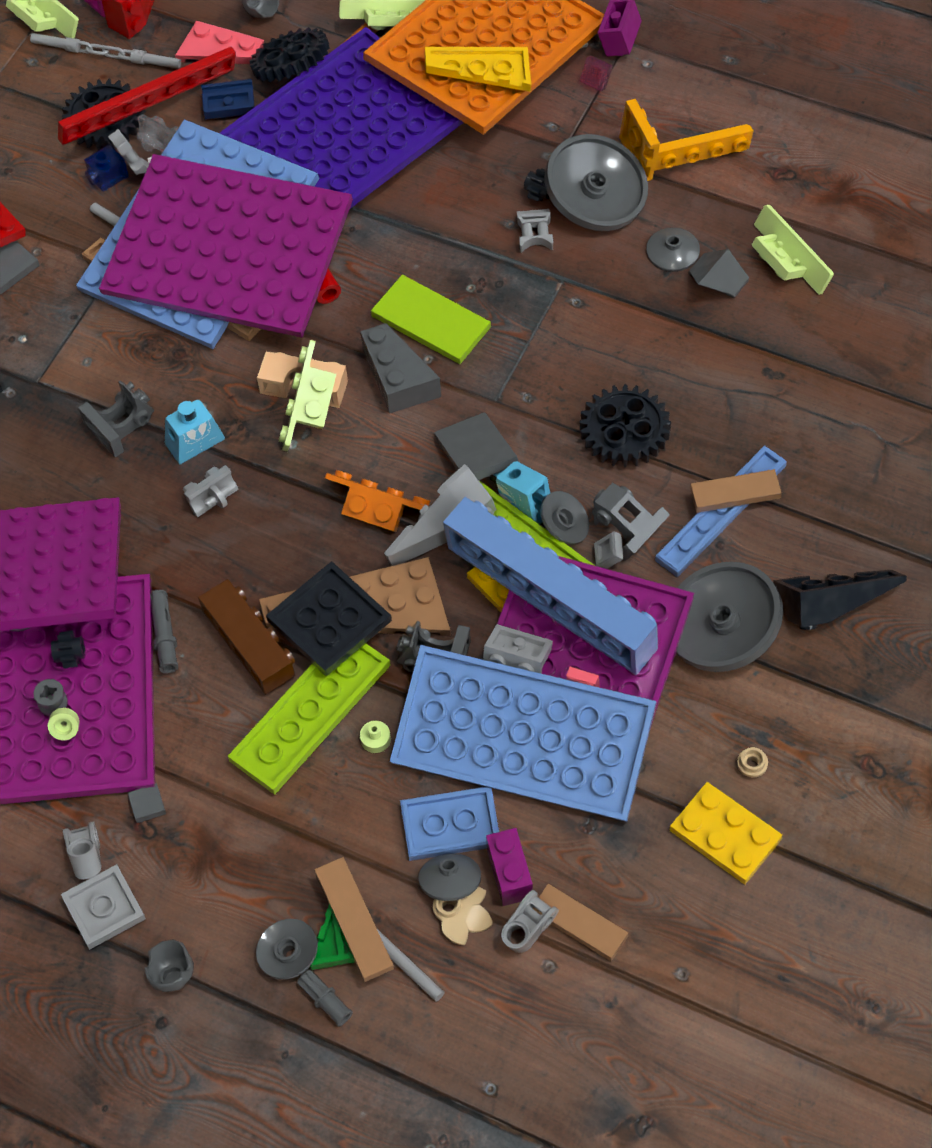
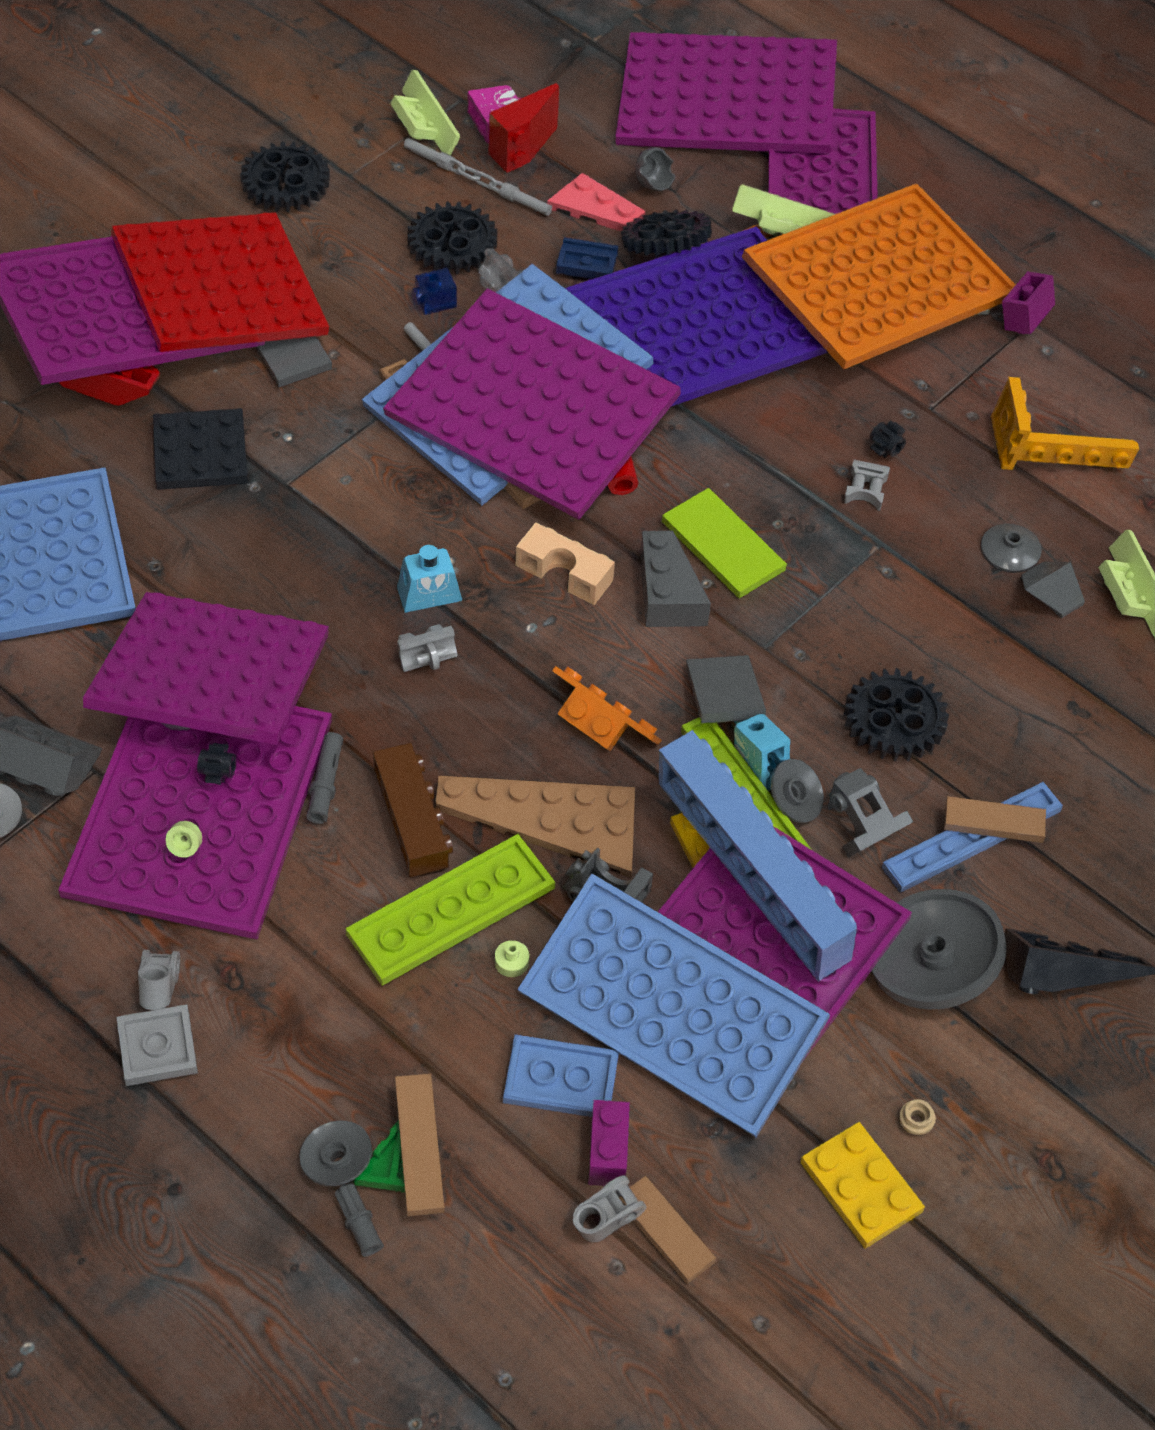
camera: 10 degrees right, 5 degrees down
dark grey wheel [33,679,68,716] -> none
red tile [58,46,236,145] -> none
dark grey tile [78,380,155,457] -> none
light grey piece [108,129,149,175] -> none
dark grey tile [128,783,166,823] -> none
dark grey hair [144,939,194,992] -> none
black plate [266,561,392,676] -> none
yellowish green bracket [279,340,336,451] -> none
light grey bar [377,929,445,1002] -> none
light grey wedge [384,464,496,566] -> none
dark grey dish [418,854,481,901] -> none
yellow wing [425,47,531,92] -> none
tan plate [433,887,493,945] -> none
light grey bracket [483,624,553,674] -> none
dark grey dish [544,134,648,231] -> none
coral tile [566,667,600,688] -> none
clear pink tile [580,56,613,91] -> none
light grey tile [594,531,623,569] -> none

